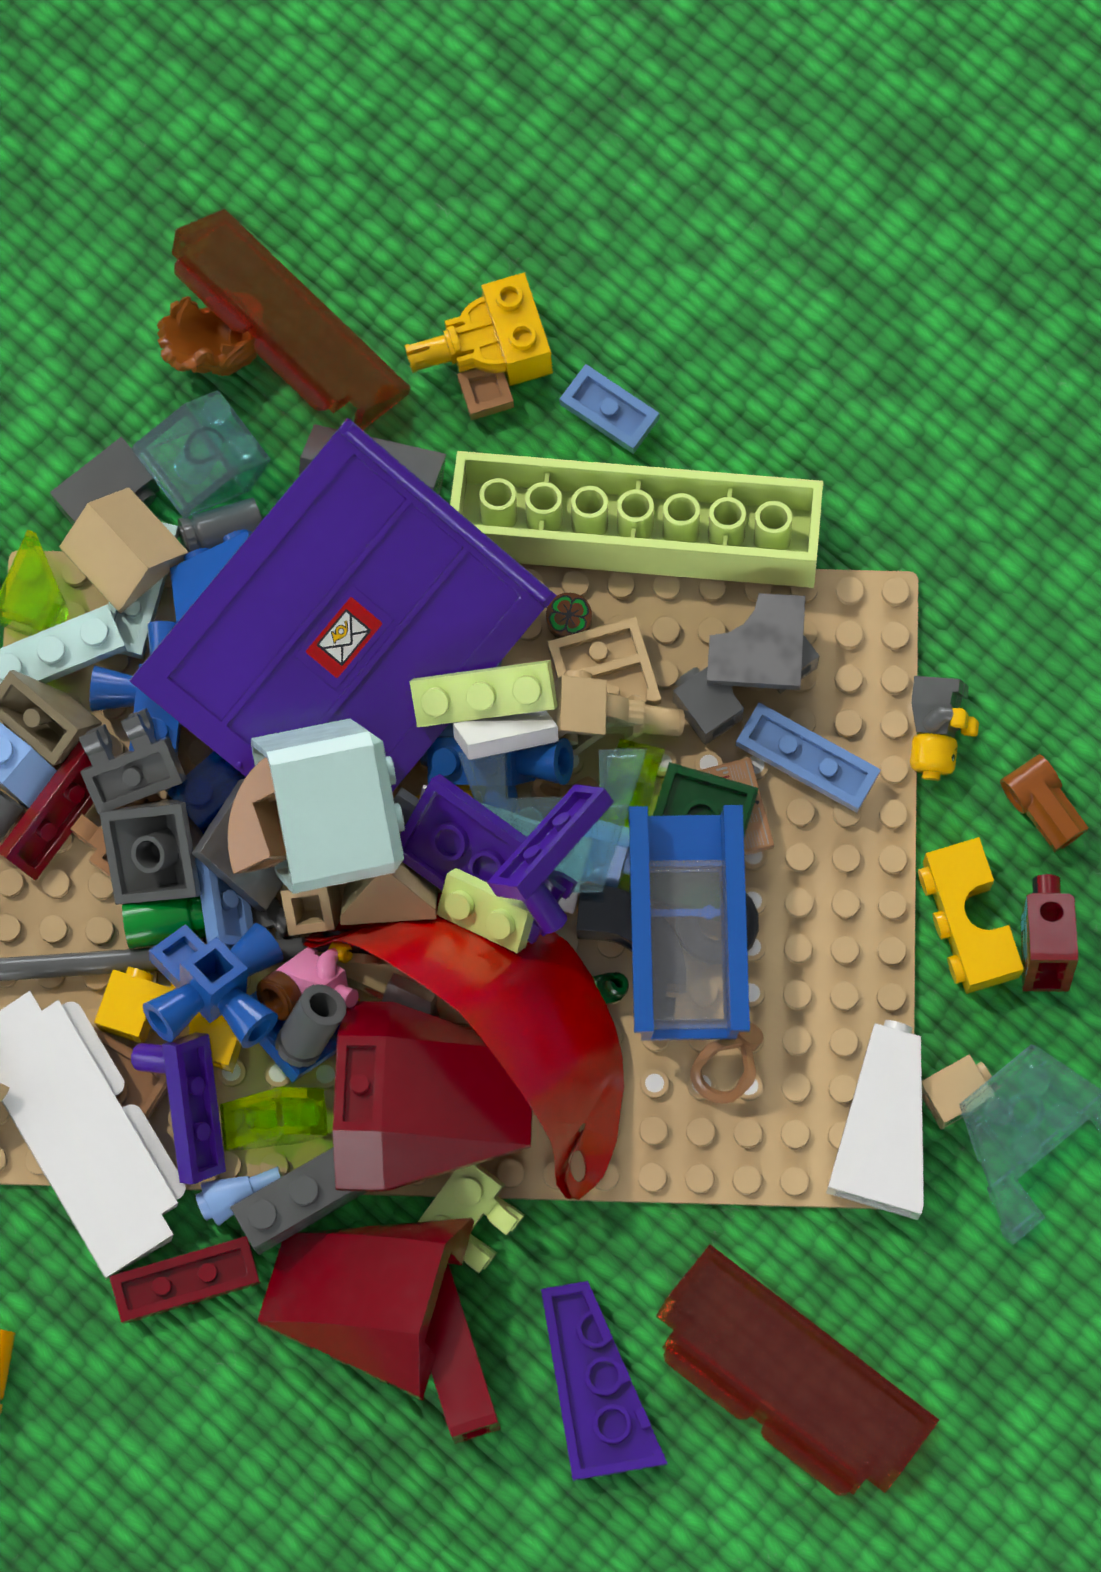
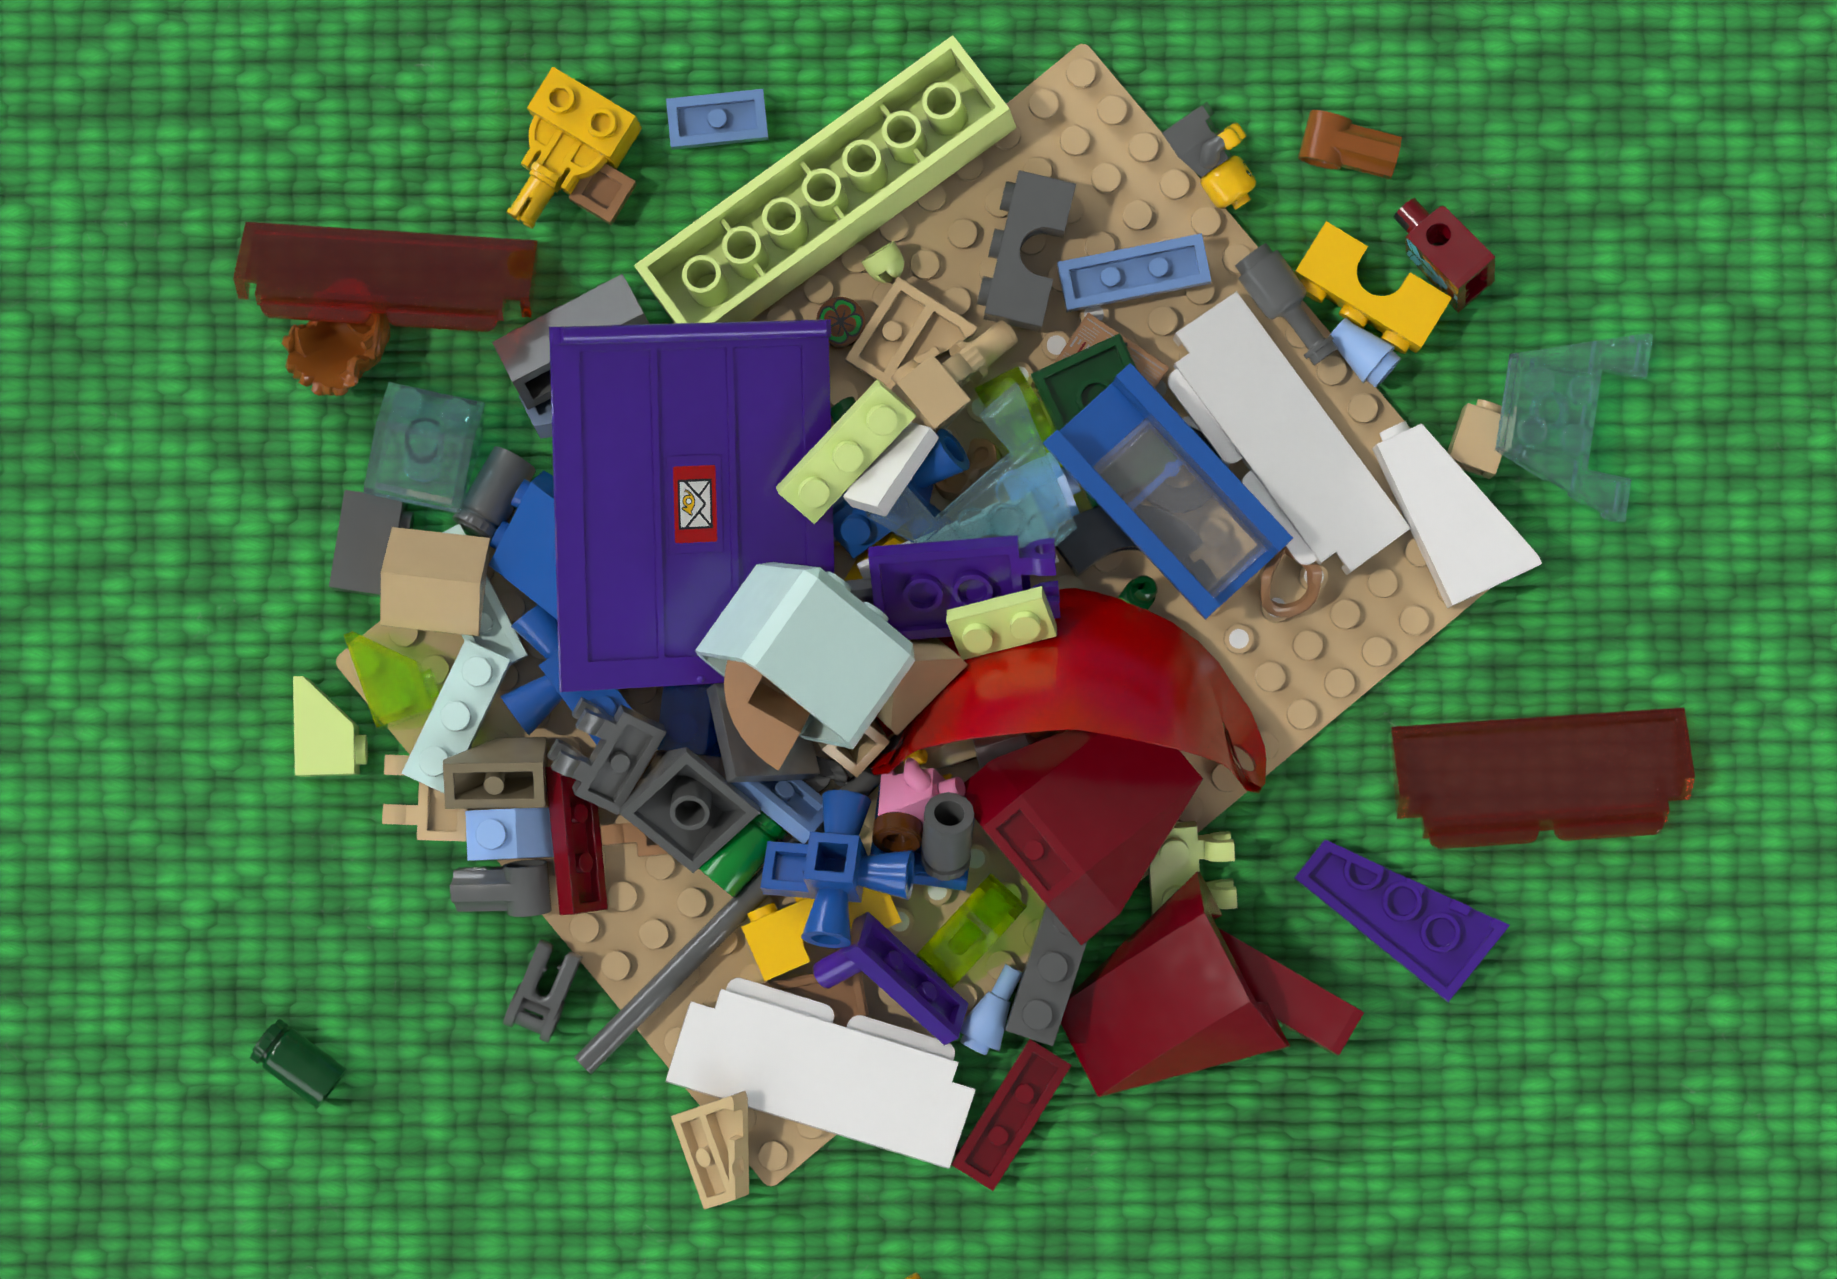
camera: 50 degrees left, 10 degrees up
dark purple piece [487,784,614,934] -> none
flat silver tile [707,593,805,690] -> none
none -> yellowish green hinge [861,241,905,283]
none -> white slope [1168,291,1411,575]
none -> dark grey piece [1235,243,1338,366]
none -> light blue cone [1329,317,1401,388]

